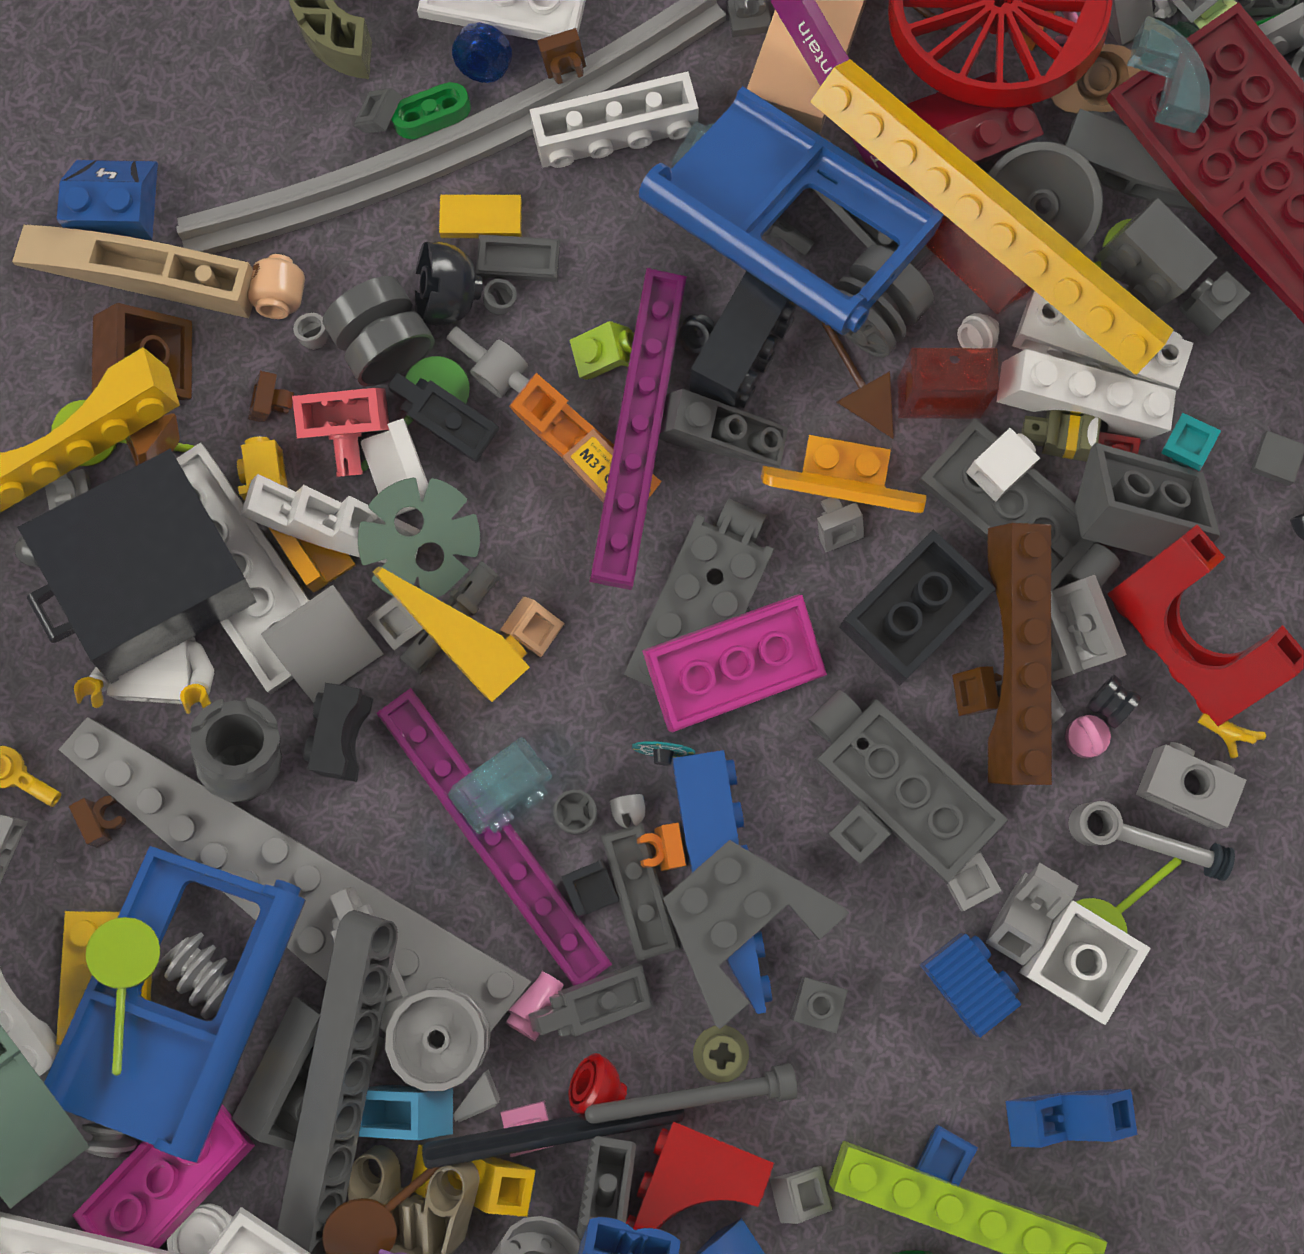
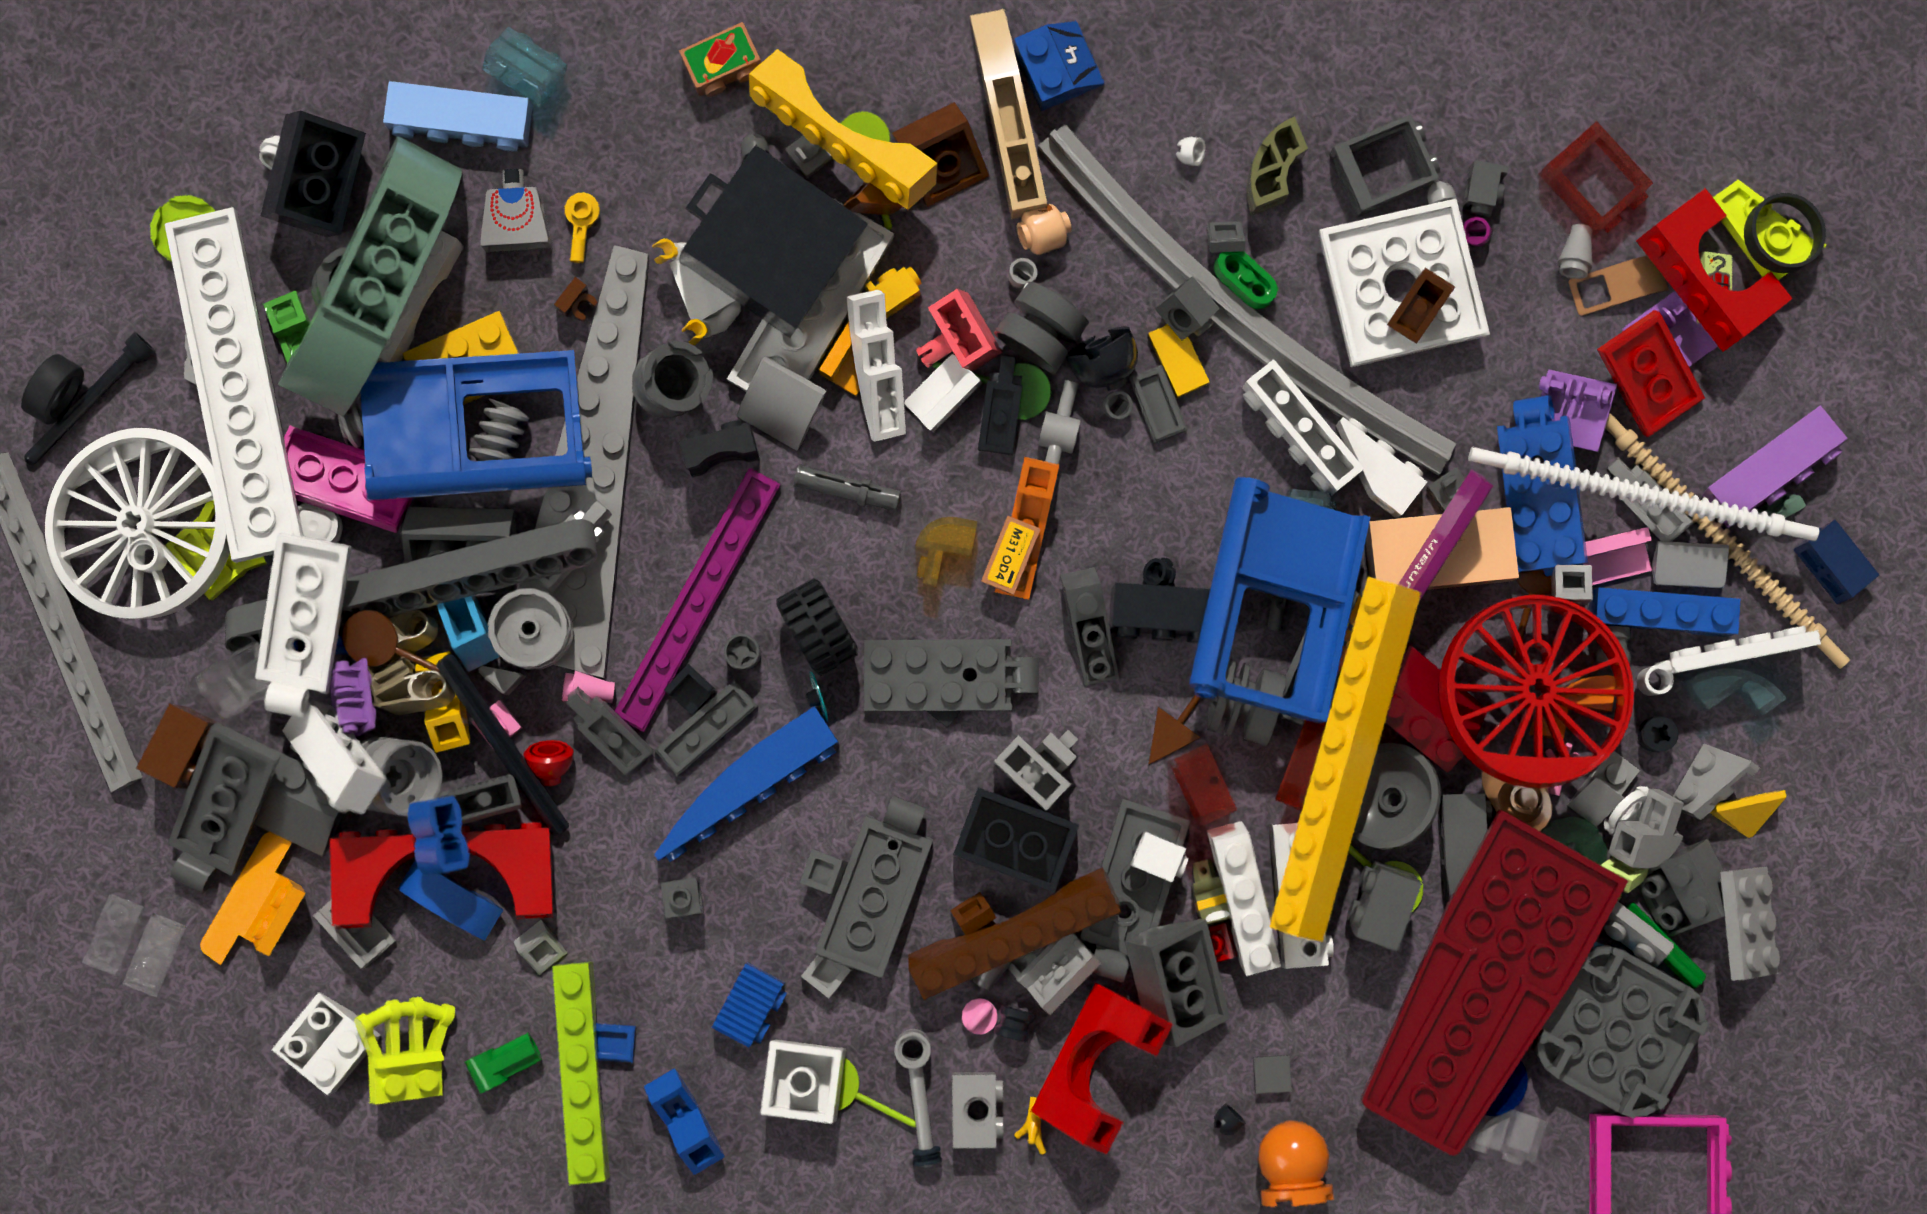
camera: 60 degrees right, 5 degrees up
lime piece [86,917,160,1076] -> none
reddish brown tile [248,370,294,422] -> none
sand green piece [358,477,480,598] -> none
light grey plate [367,596,423,650] -> none
yellow slope [373,566,530,702] -> none
clear light blue brick [448,737,553,835] -> none
clear blue plate [452,22,512,83] -> none
light nougat slope [500,597,565,657] -> none
reddish brown tile [537,28,586,84] -> none
lime bracket [570,321,634,380] -> none
dark grey piece [585,1063,798,1123] -> none
magenta tile [589,268,687,590] -> none
light grey hinge [610,794,646,828] -> none
orange tile [637,823,686,871] -> none
dark pink tile [642,594,827,732] -> none
dark grey wing [663,840,849,1029] -> none
olive piece [693,1025,749,1083] -> none
light orange plate [761,435,927,513] -> none
white plate [957,313,999,354] -> none
light grey brick [986,863,1078,966] -> none
clear light blue brick [1127,16,1210,133] -> none
teal tile [1161,413,1221,471] -> none
dark grey brick [1178,271,1251,337] -> none
none -> black tyre [777,578,858,676]
none -> clear yellow brick [915,517,977,588]
none -> light grey brick [993,735,1071,811]
none -> dark grey brick [1155,276,1220,340]
none -> white hinge [1176,137,1205,166]
none -> white slope [1336,417,1427,519]

